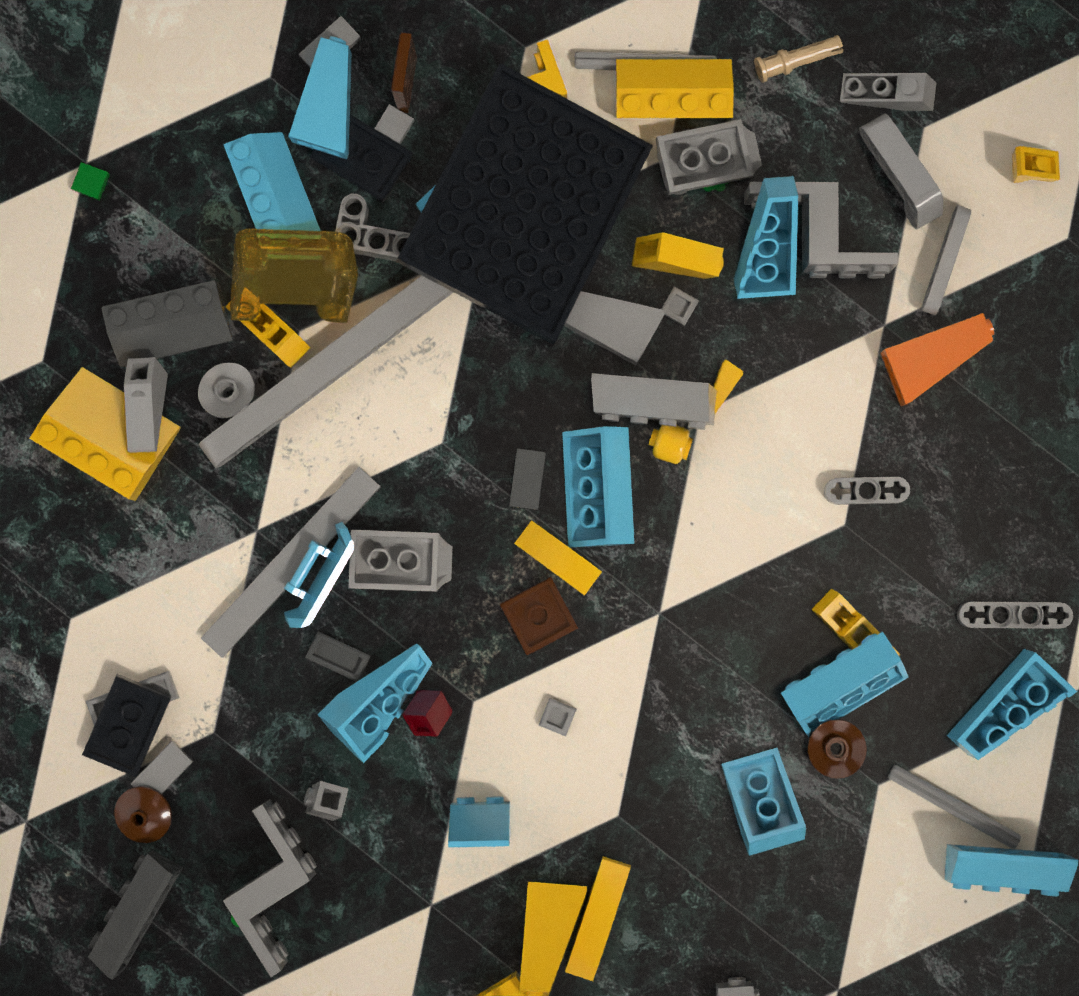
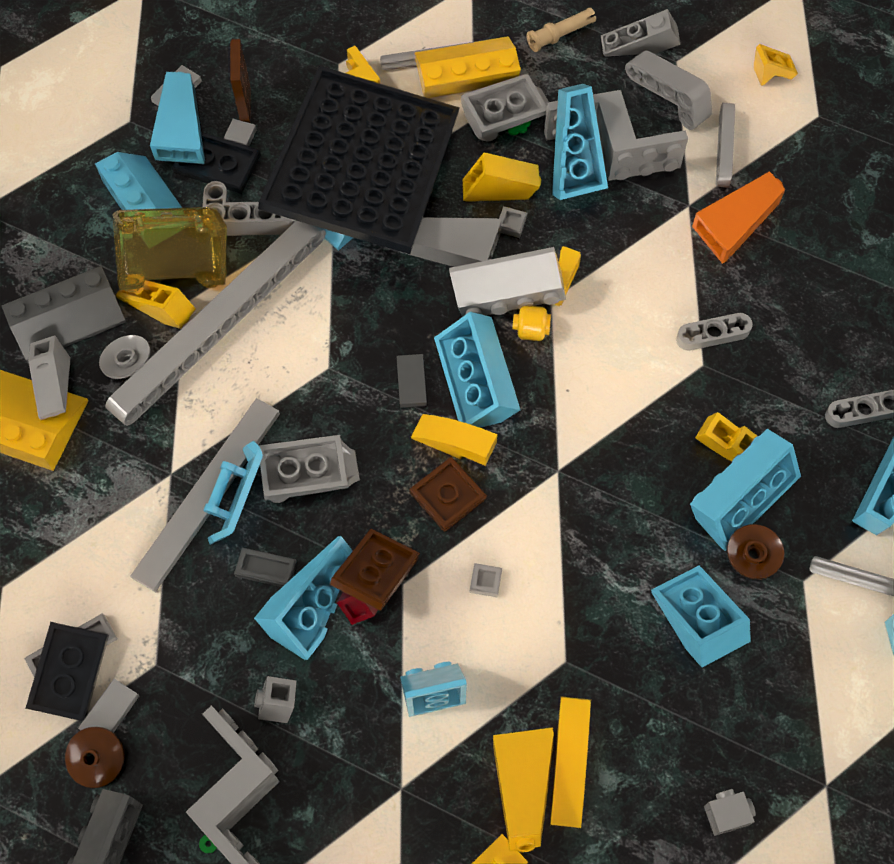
camera: 15 degrees left, 20 degrees down
none -> reddish brown tile [330,529,420,611]

